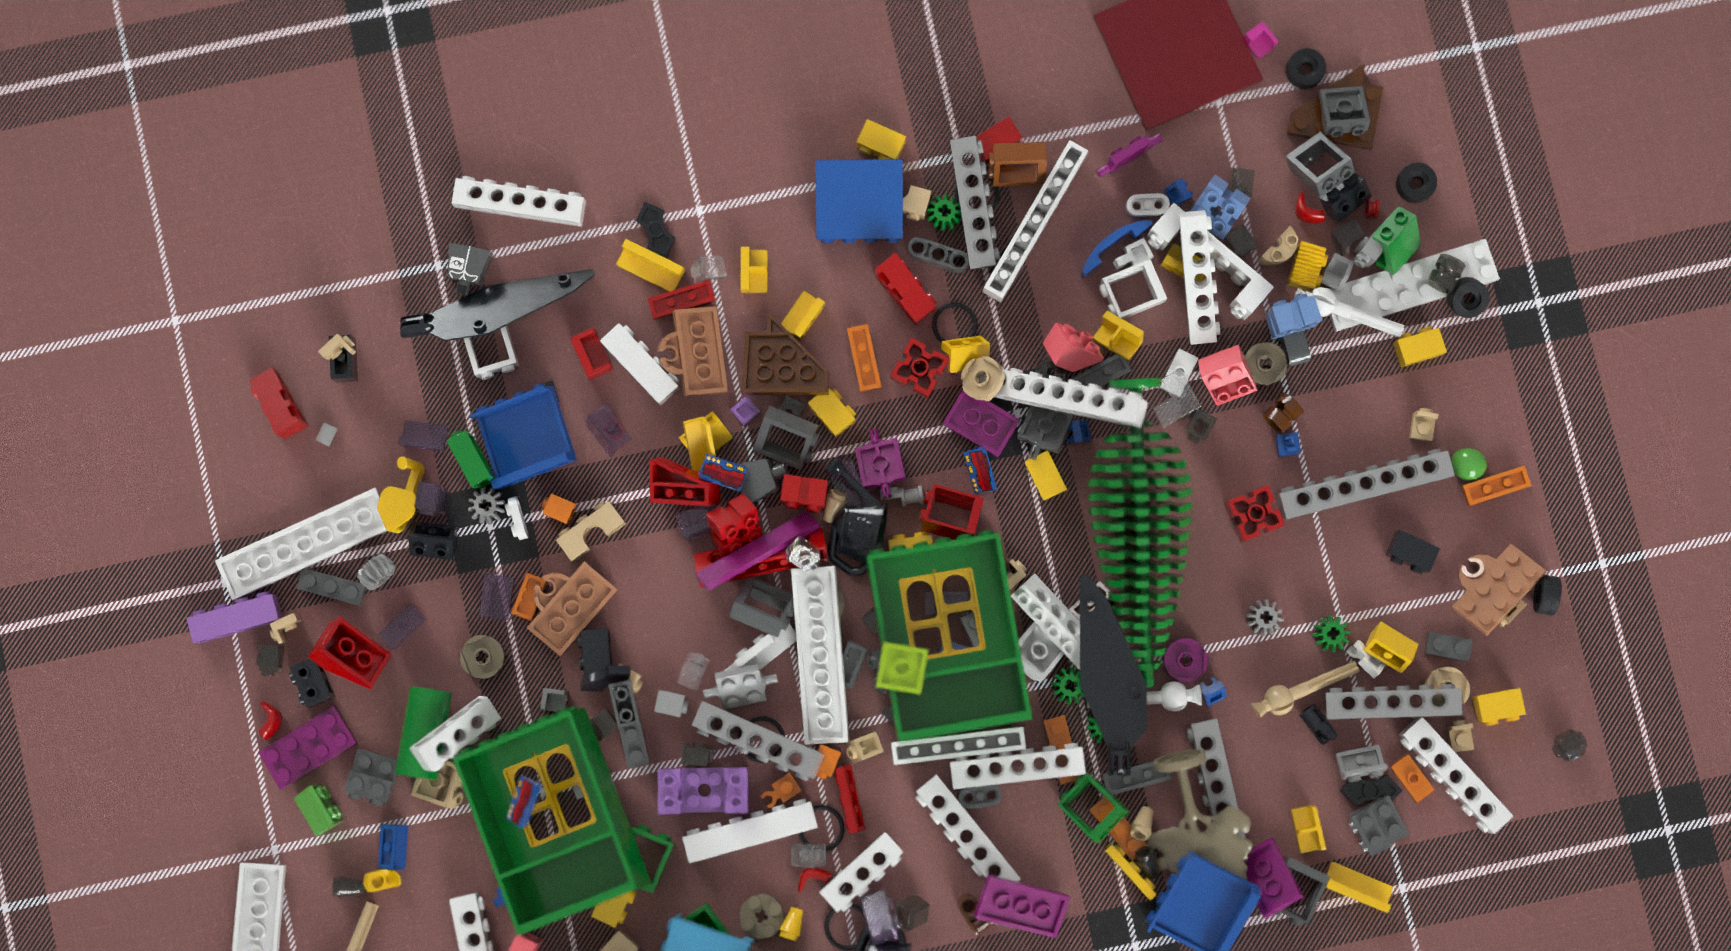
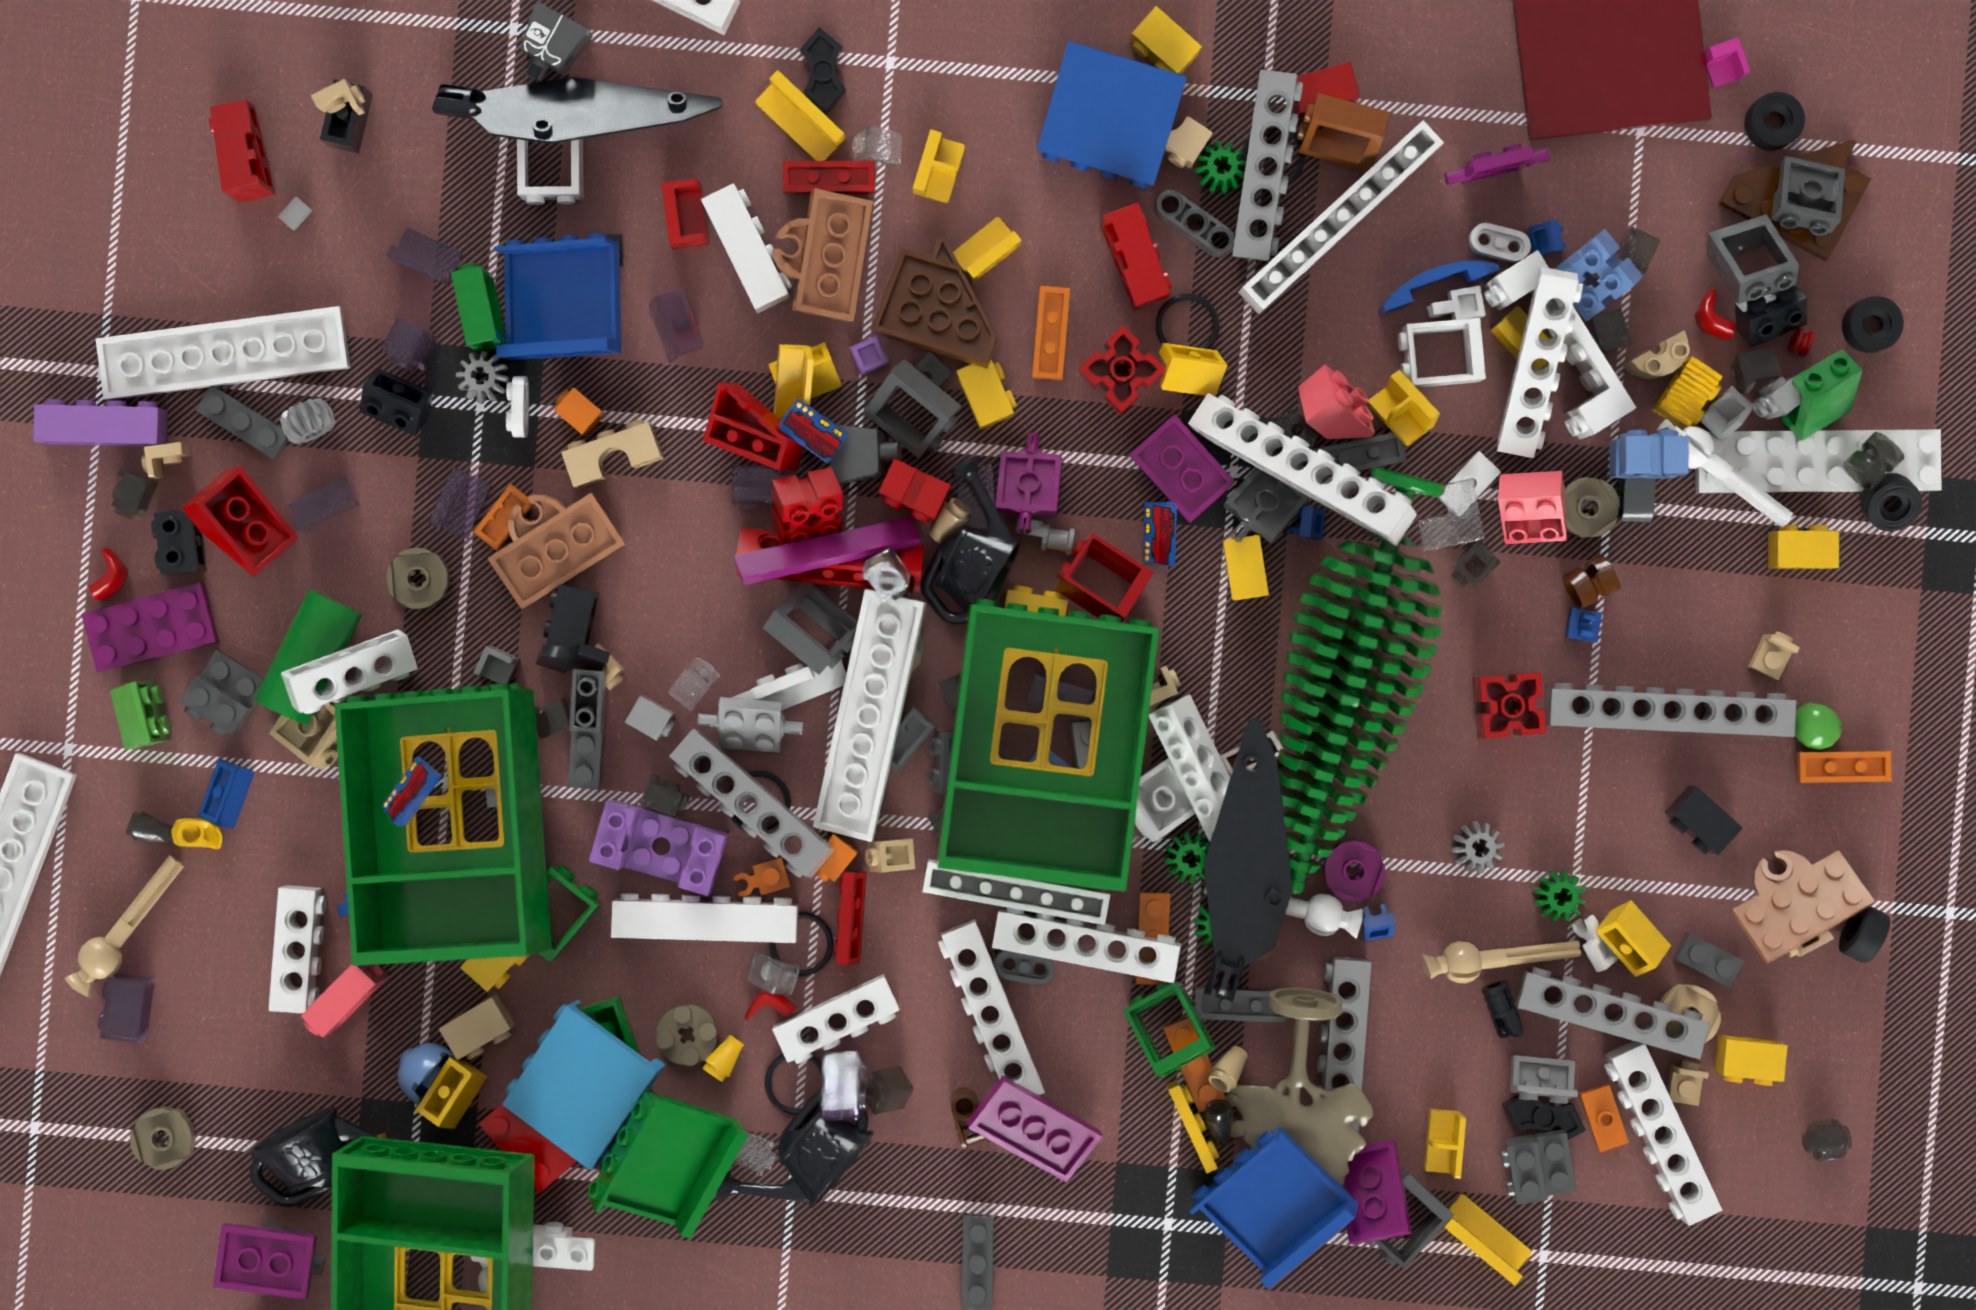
camera: 15 degrees right, 5 degrees up
yellow piece [377,457,425,533] -> none
lime plate [876,642,928,694] -> none
tan plate [961,356,1006,401] -> none

